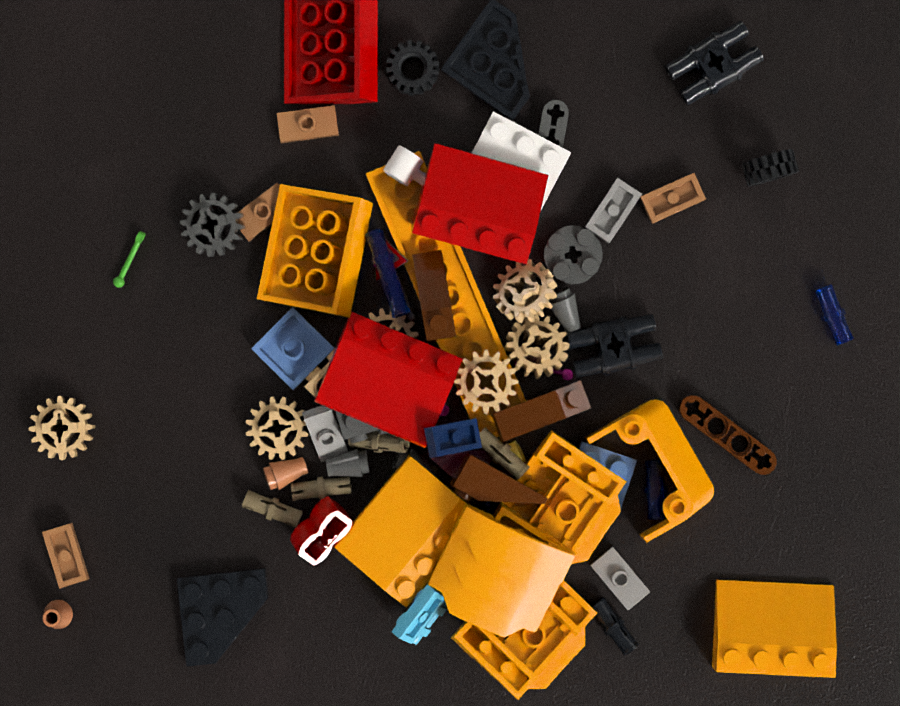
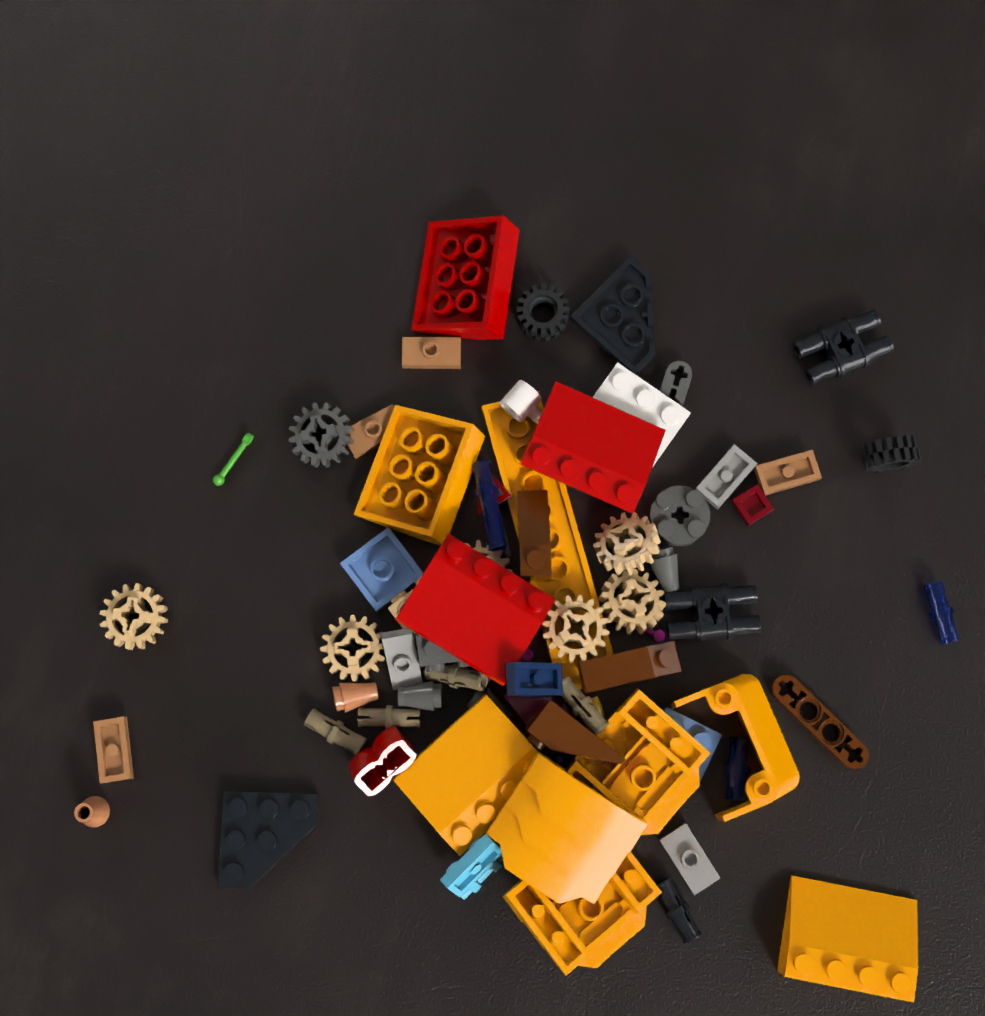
camera: 10 degrees right, 10 degrees down
none -> dark red plate [731,484,774,527]

